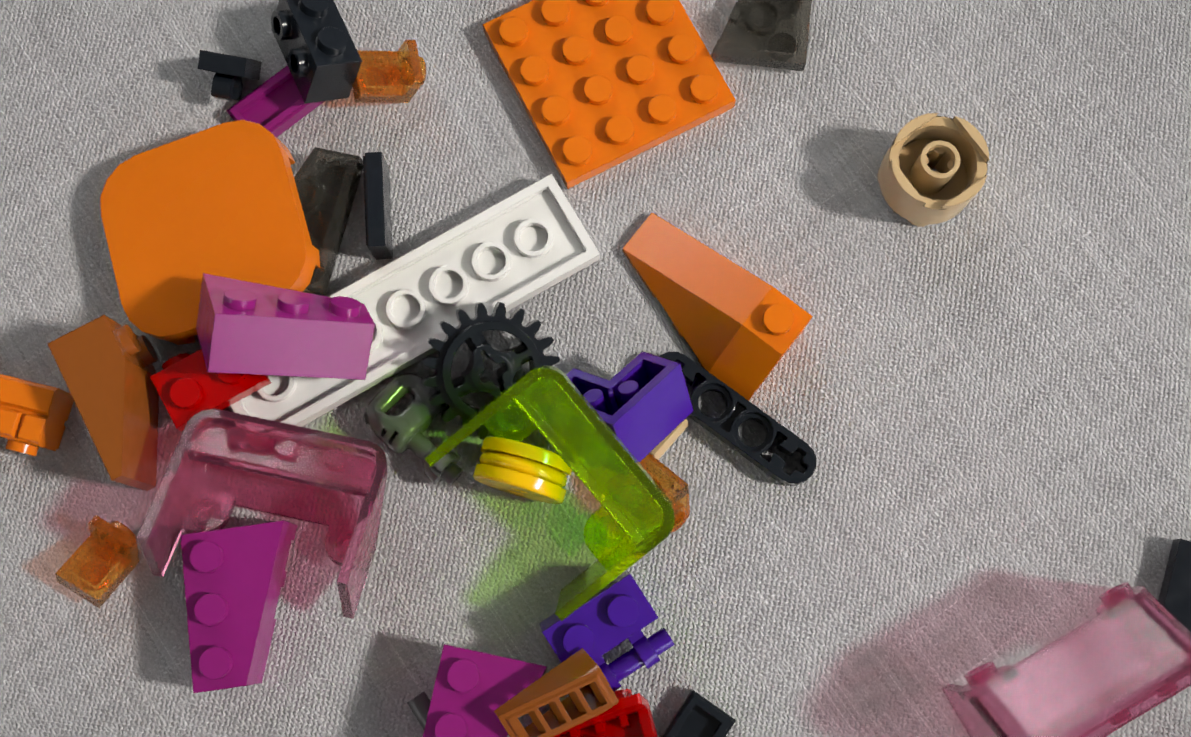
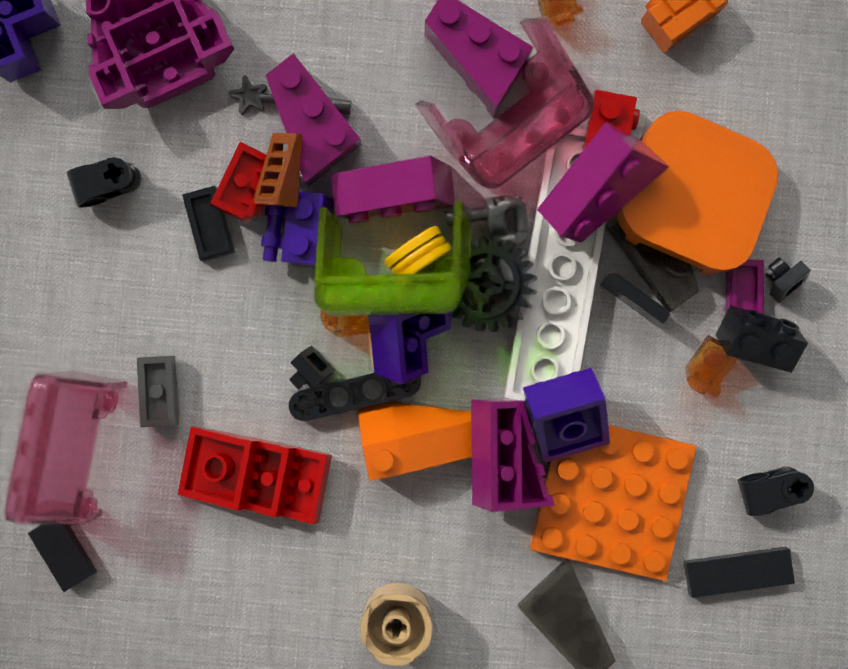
camera: 125 degrees right, 10 degrees up
dark orange slope [47,315,159,491] -> none
none -> dark grey plate [137,356,179,427]
none -> red slope [177,426,332,524]
none -> black tile [289,345,335,390]
none -> magenta wedge [330,155,456,224]
none -> magenta wedge [471,398,555,512]
none -> dark purple slope [523,368,610,463]

